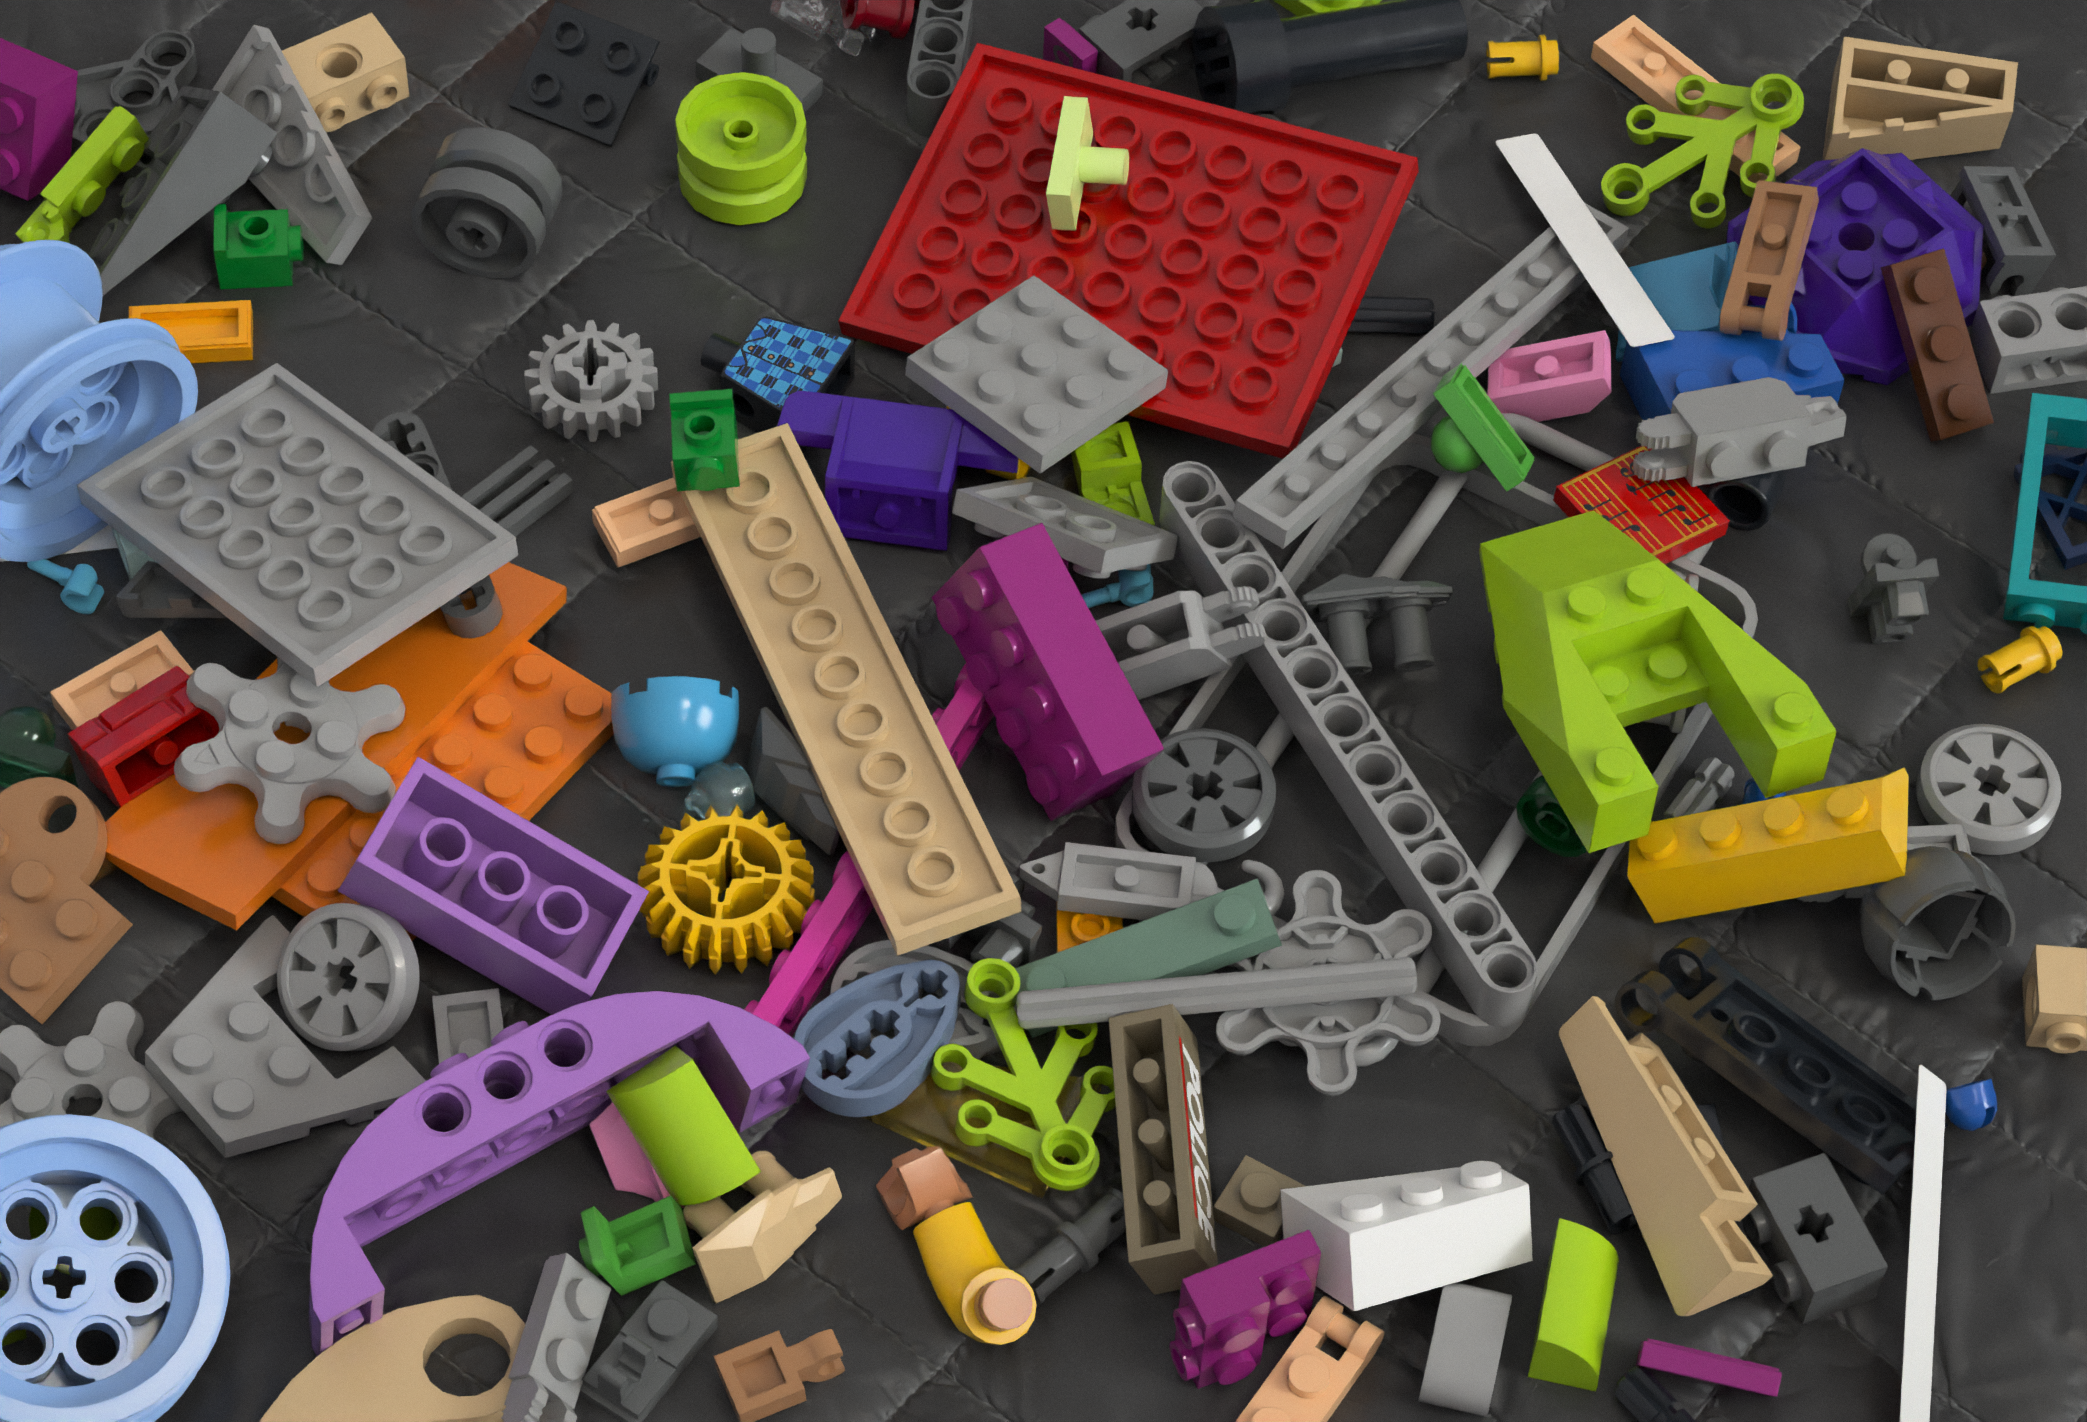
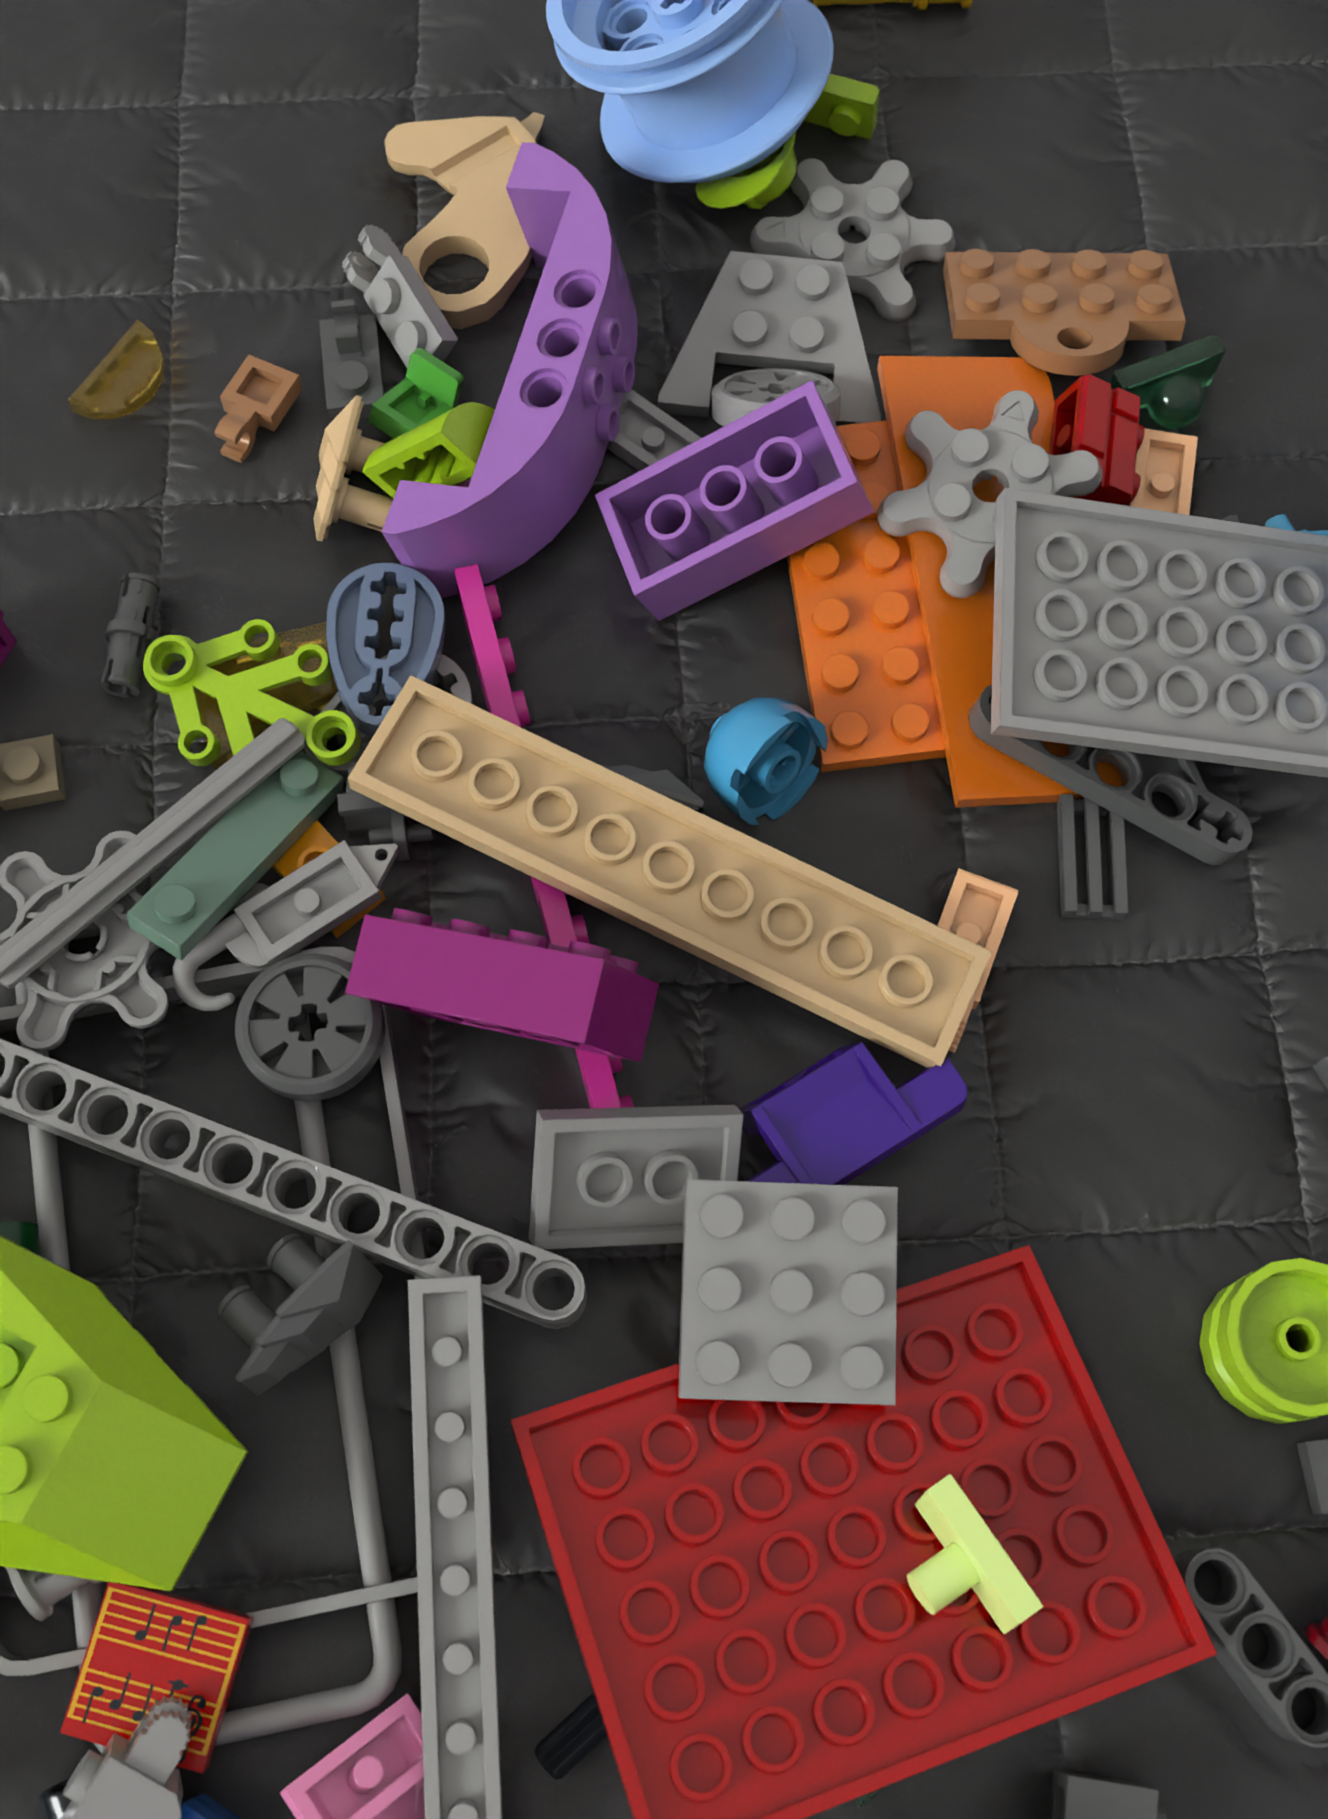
camera: 140 degrees right, 15 degrees up
light grey gear [524,320,658,442] -> none
yellow gear [637,804,815,975] -> none
green brick [669,389,740,491] -> none
clear light blue plate [684,761,755,819] -> none
torso [701,316,855,453] -> none
piece [875,1146,1037,1345] -> none
magenta tile [1043,17,1098,73] -> none
lime slope [1071,421,1155,526] -> none
light grey hinge [1096,586,1267,700] -> none
dark tan brick [1109,1004,1218,1295] -> none
bright green tile [1431,363,1535,492] -> none

